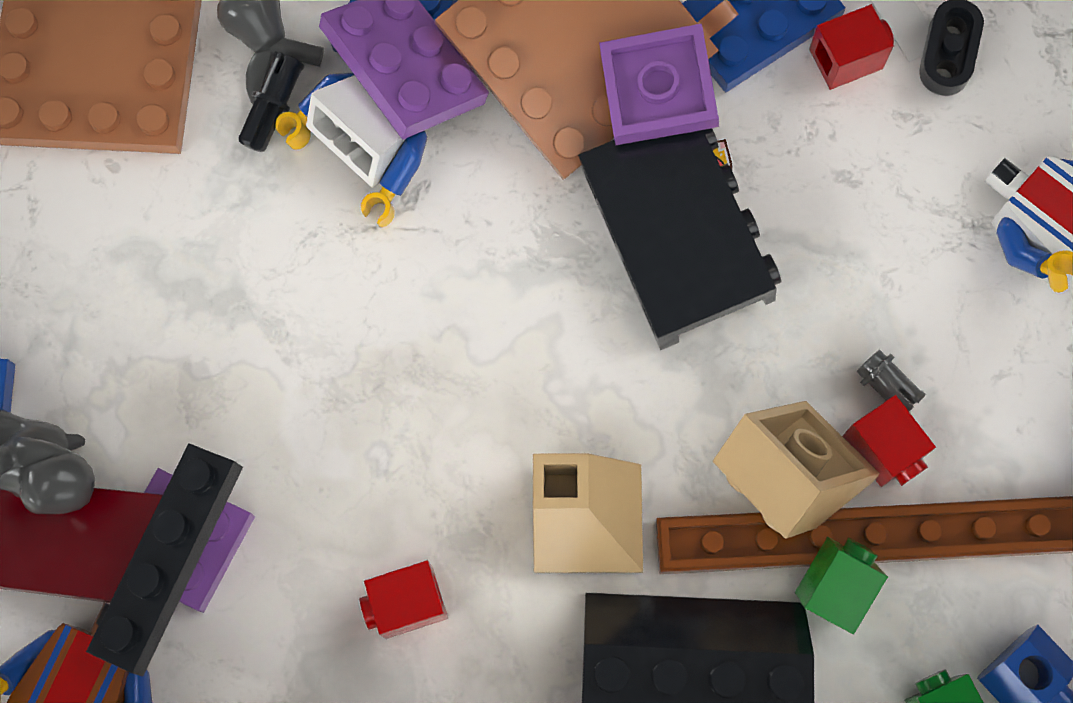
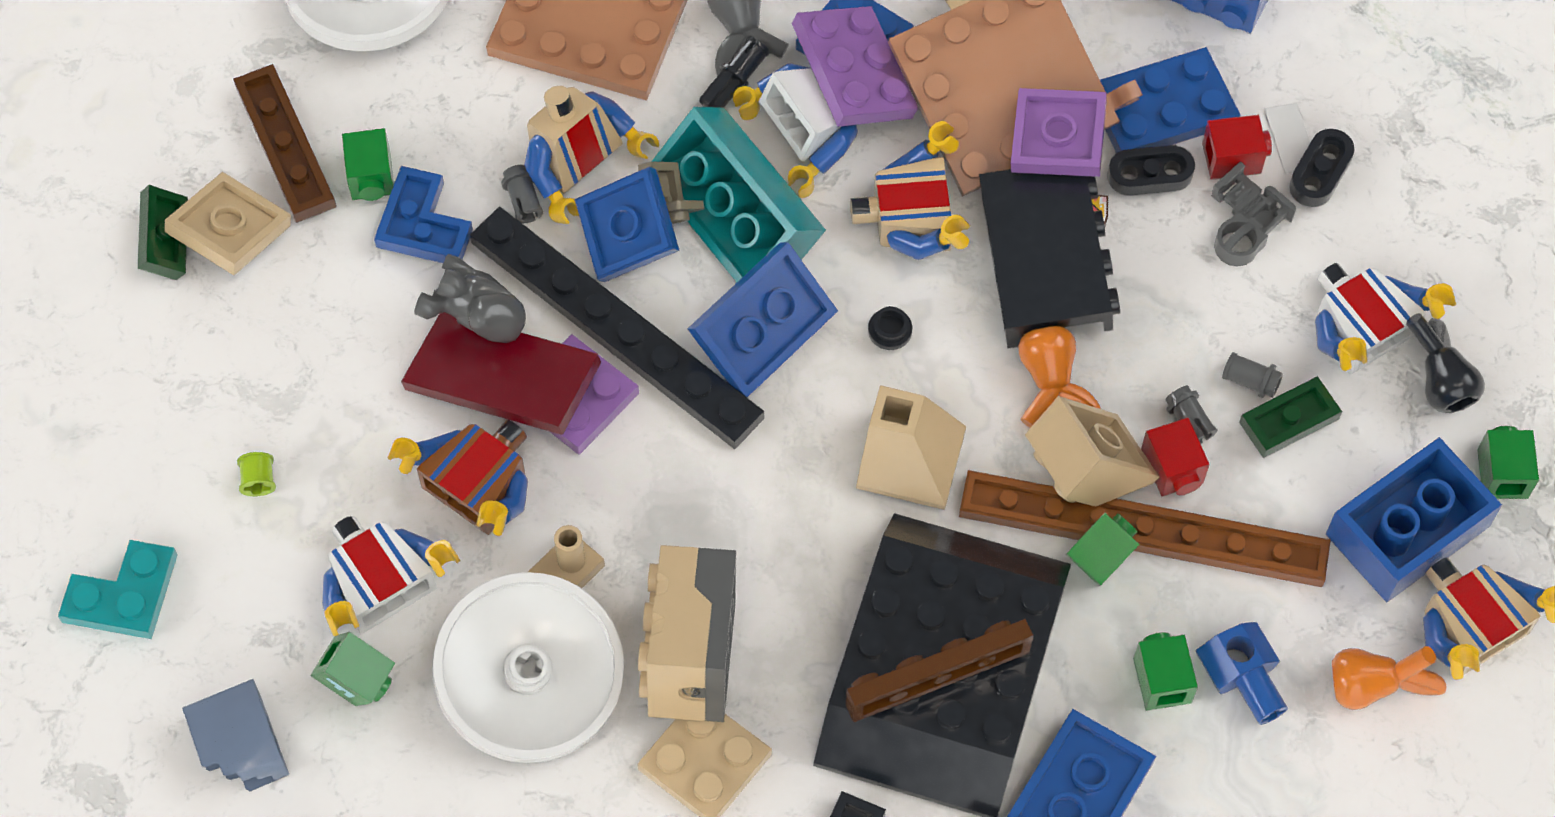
camera: 10 degrees right, 10 degrees down
black plate [86,443,243,676] -> none
red brick [359,560,448,639] -> none
none -> black plate [470,206,764,449]
none -> dark grey pin [501,165,543,223]
none -> torso [524,86,660,224]
none -> blue plate [575,167,680,282]
none -> dark tan bracket [638,162,704,224]
none -> teal slope [651,107,826,282]
none -> blue plate [687,242,838,397]
none -> torso [850,121,970,260]
none -> black plate [868,306,913,350]
none -> orange piece [1018,326,1101,428]
none -> black plate [1107,145,1195,196]
none -> dark grey piece [1211,162,1296,267]
none -> dark grey pin [1222,352,1283,398]
none -> dark green plate [1239,376,1343,458]

